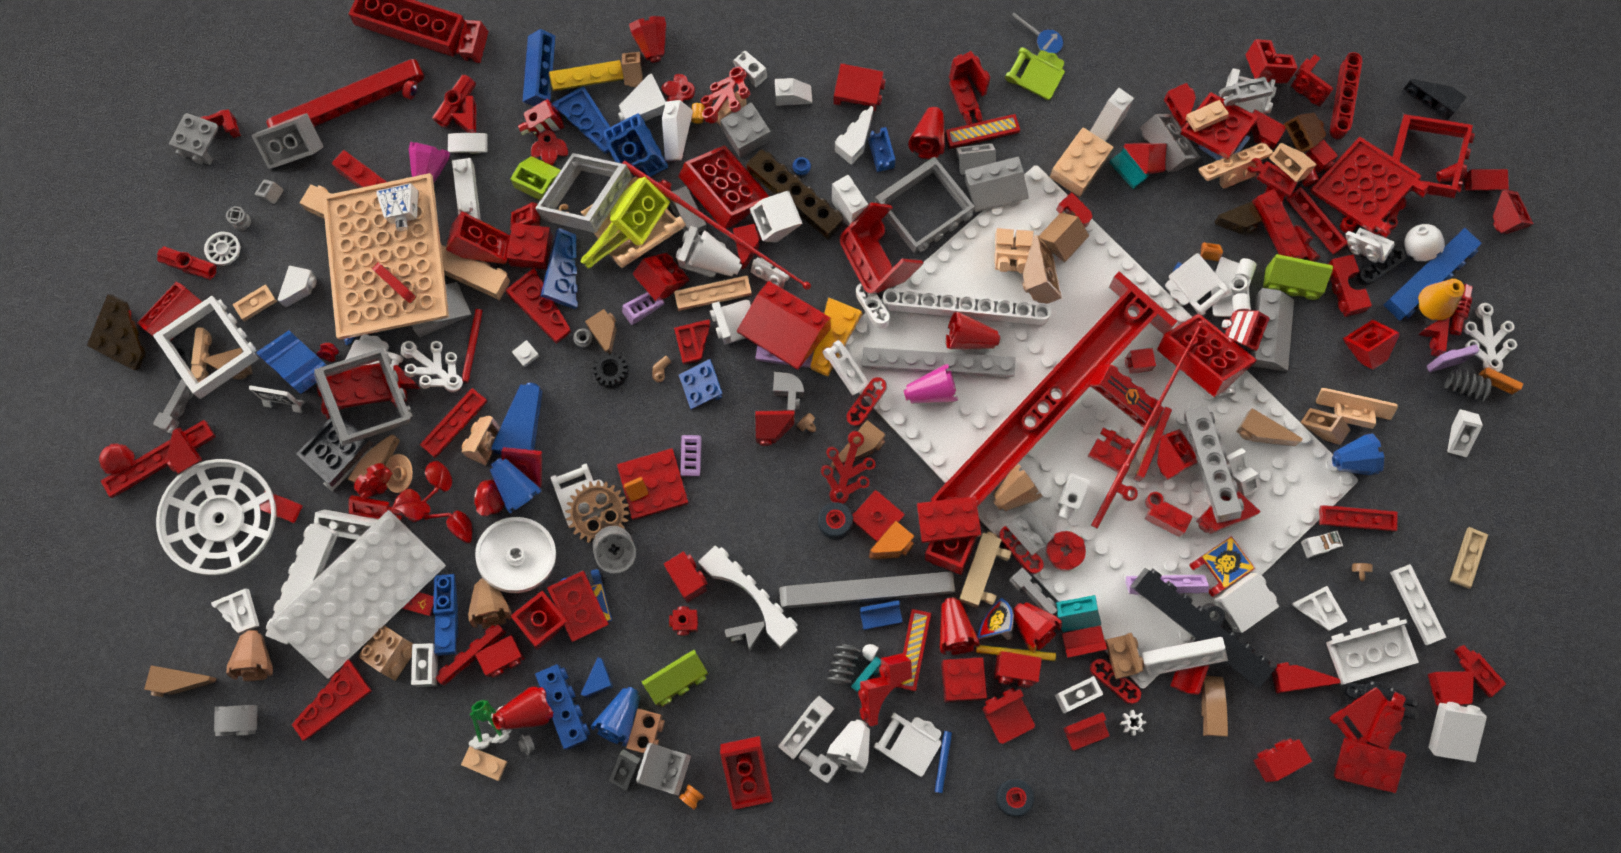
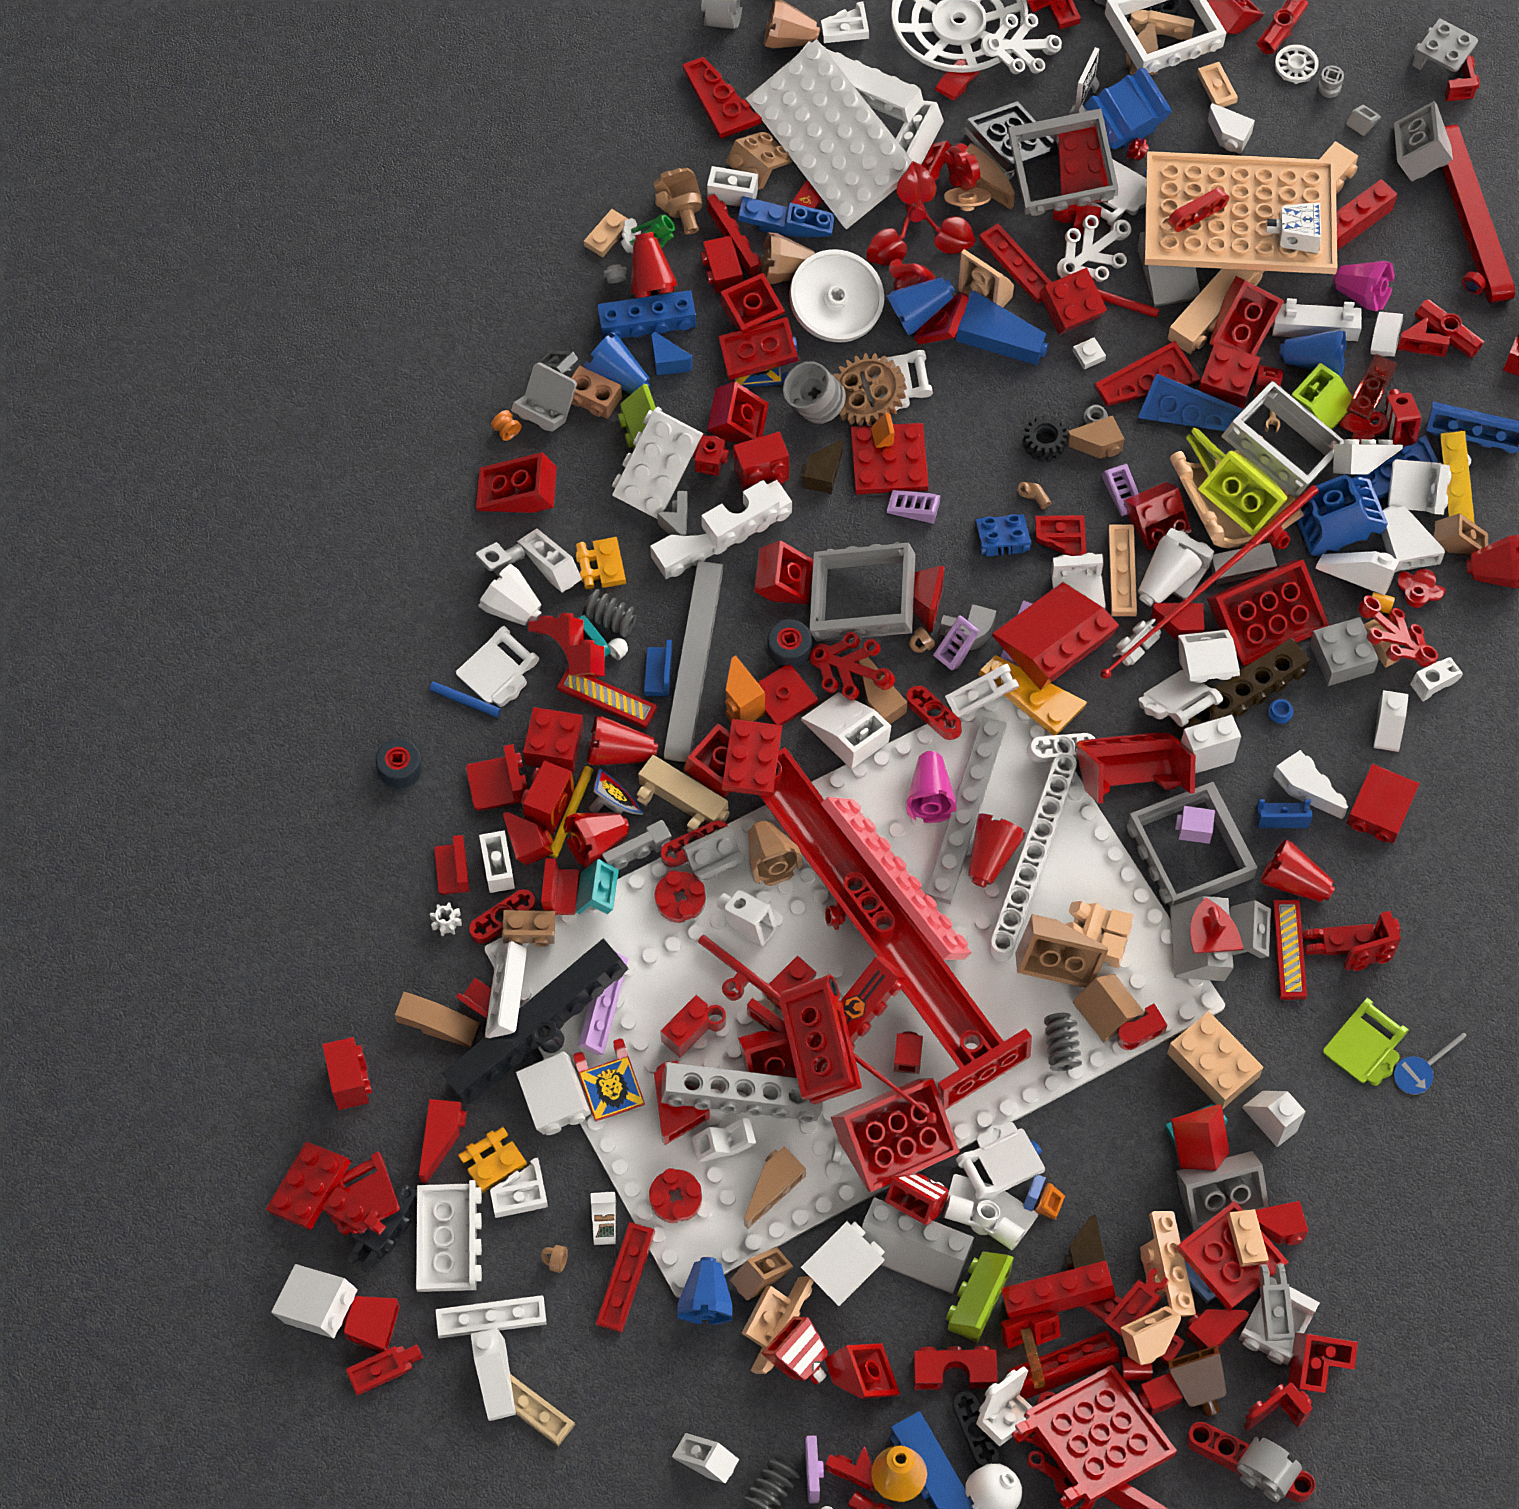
camera: 105 degrees right, 10 degrees down
none -> light orange plate [458,1127,527,1193]
none -> white slope [471,1328,516,1421]
none -> red slope [503,812,554,866]
none -> light orange plate [575,537,626,589]
none -> white bracket [612,407,703,519]
none -> red plate [649,1168,702,1223]
none -> medium nougat piece [654,168,702,235]
none -> white arch [701,480,780,548]
none -> red slope [707,381,769,443]
none -> red slope [754,540,814,605]
none -> red torso [762,1316,828,1384]
none -> red hinge [779,974,862,1105]
none -> dark brown slope [800,440,843,494]
none -> white slope [801,692,891,769]
none -> white brick [801,1221,885,1306]
none -> light grey window [810,542,915,642]
none -> coral plate [821,797,972,960]
none -> red plate [825,901,846,930]
none -> lavender slope [933,615,980,670]
none -> white plant [981,14,1062,74]
none -> clear orange tile [1020,1328,1045,1389]
none -> tile [1023,1174,1046,1212]
none -> red brick [1039,267,1107,335]
none -> dark grey piece [1044,1012,1082,1071]
none -> white piece [1138,670,1223,727]
none -> lavender brick [1175,806,1215,844]
none -> shield [1189,897,1243,954]
none -> light grey brick [1237,1437,1302,1502]
none -> blue cone [1279,330,1346,377]
none -> white slope [1333,439,1403,474]
none -> clear red slope [1346,354,1398,421]
none -> white bracket [1387,460,1451,515]

